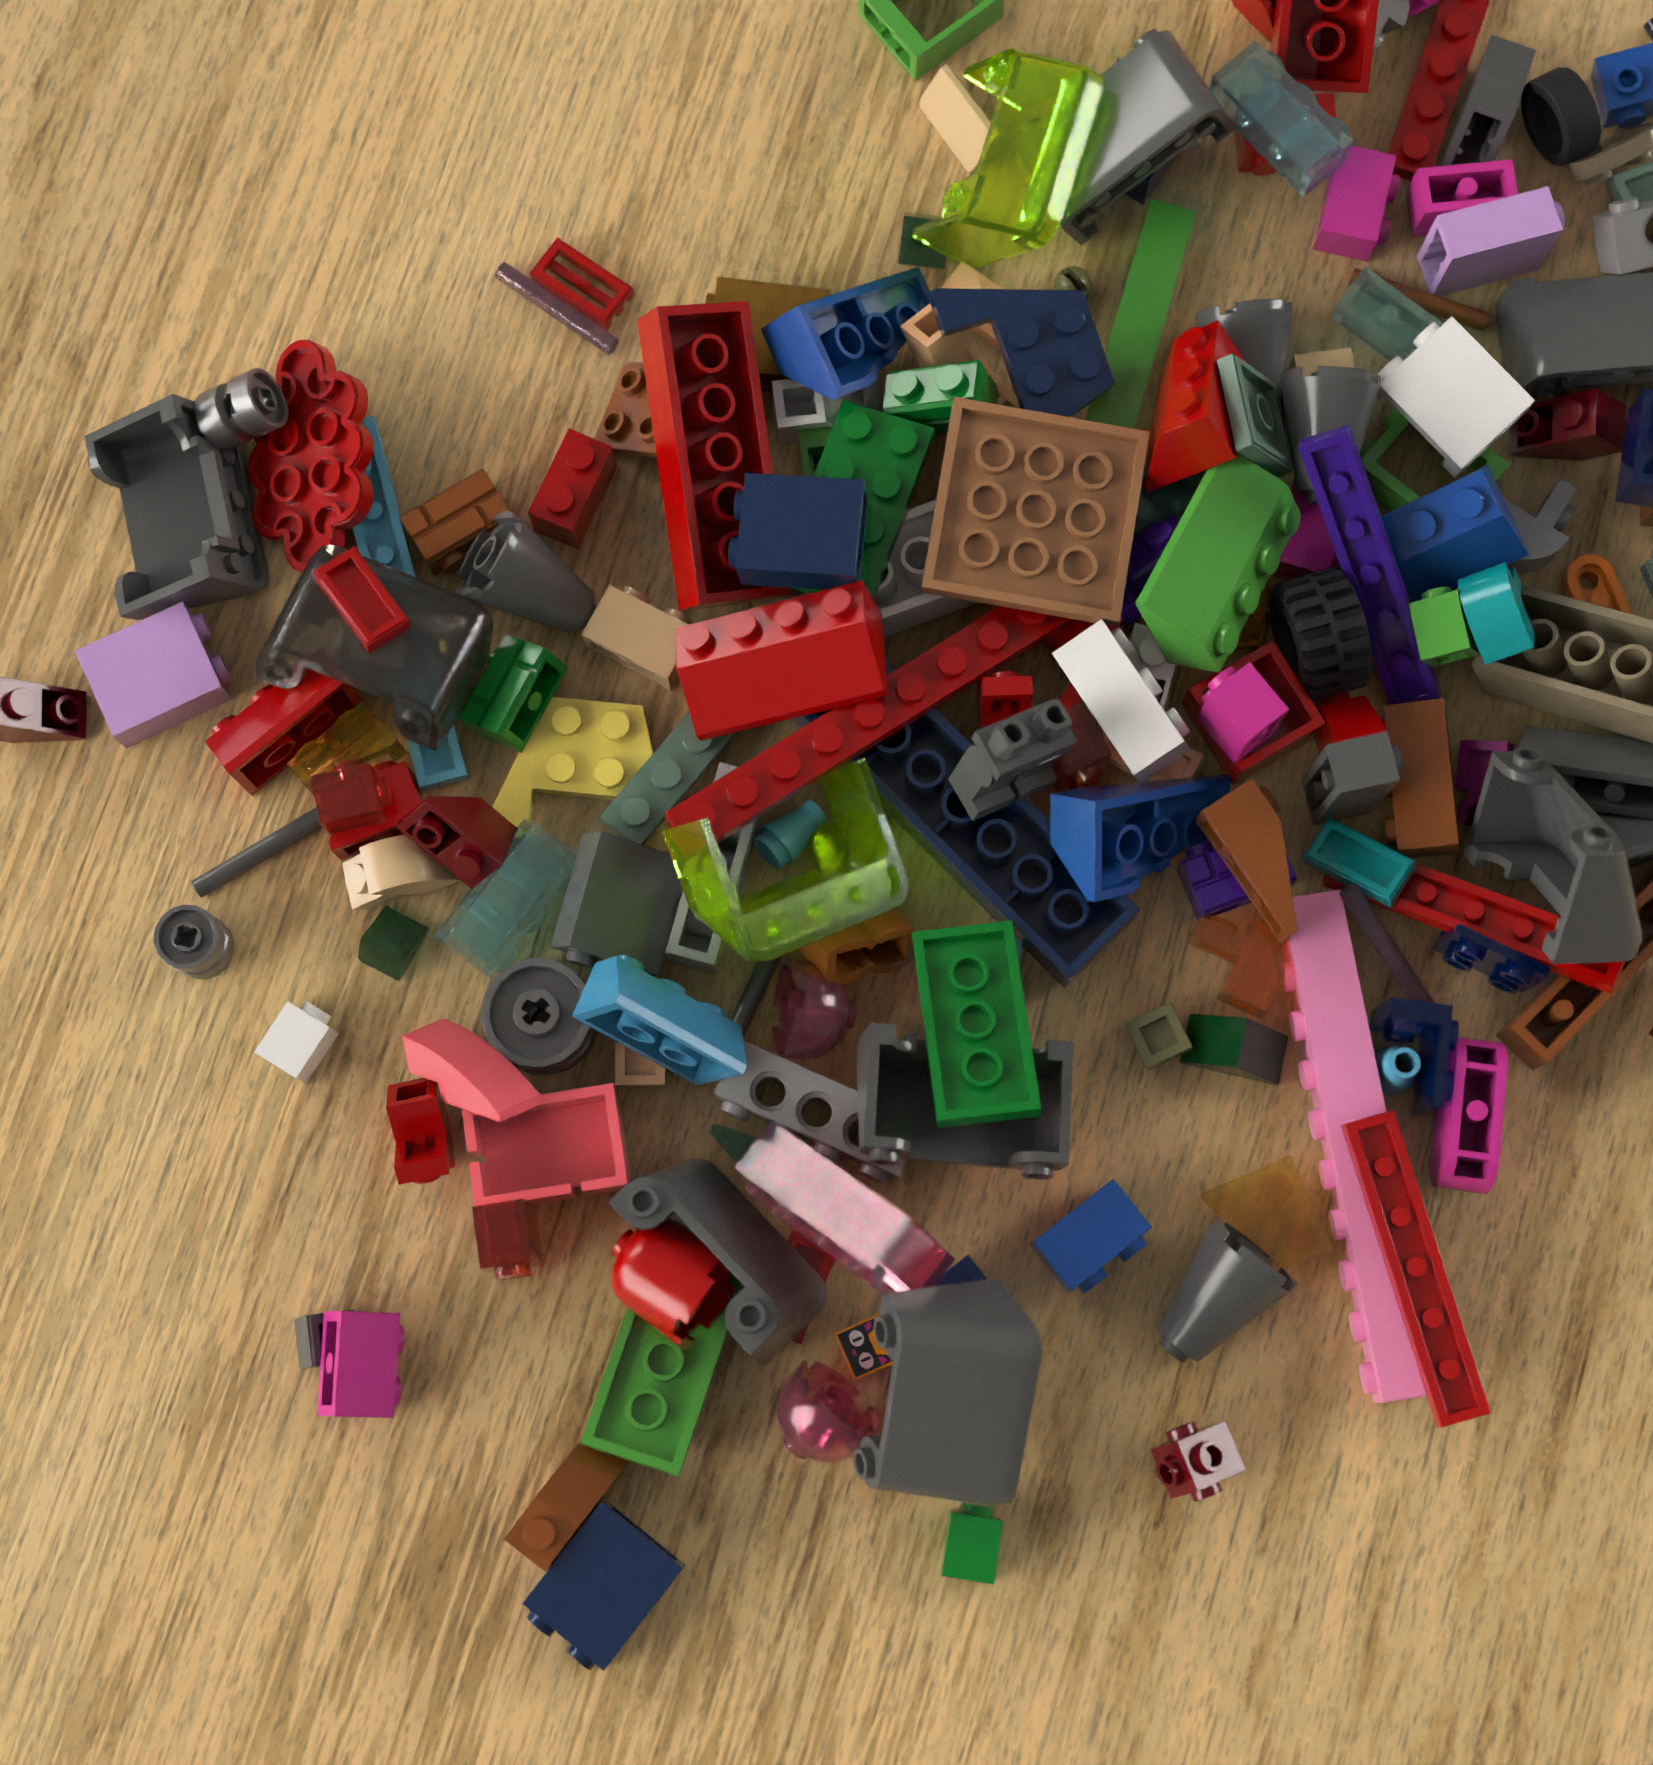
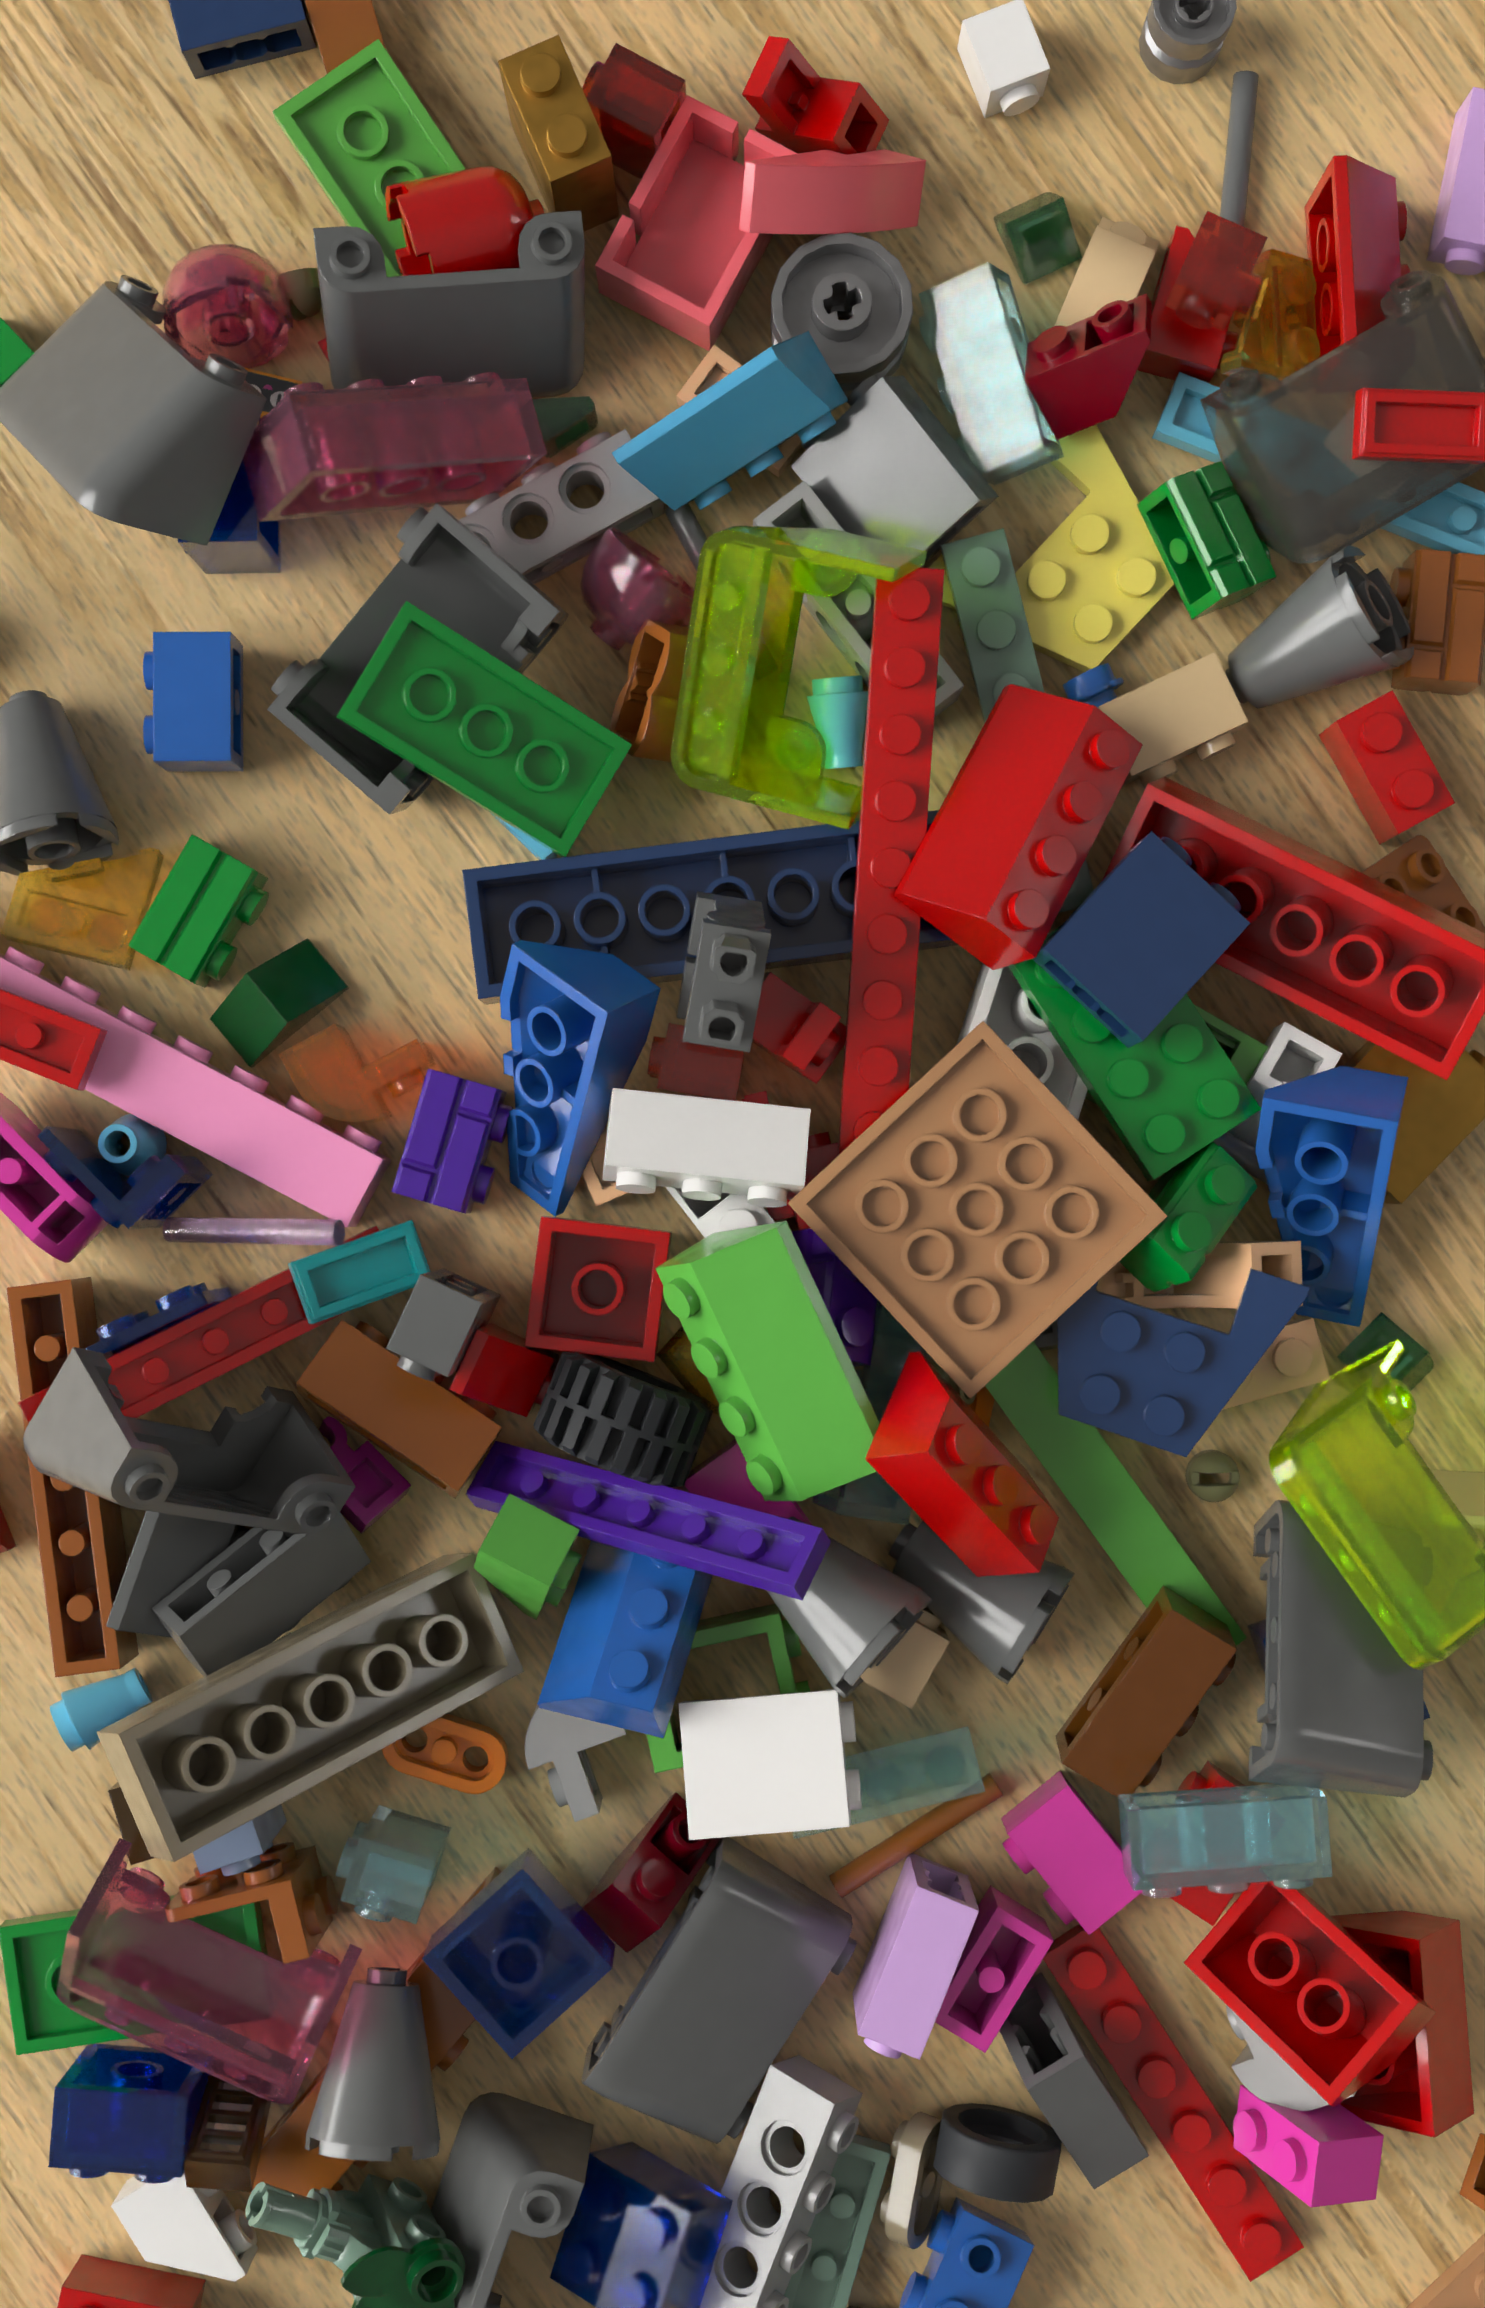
camera: 125 degrees right, 10 degrees up
olive plate [1125,1002,1194,1071] -> none
dark orange slope [1196,778,1298,944] -> none
dark pink brick [1197,662,1289,764] -> none
sand green tile [1217,354,1294,477] -> none
teal brick [1458,562,1535,665] -> none
none -> green brick [128,834,269,988]
none -> olive hinge [269,268,322,321]
none -> pearl gold brick [498,35,619,232]
none -> reddish brown brick [1056,1585,1237,1803]
none -> blue plate [1062,663,1124,708]

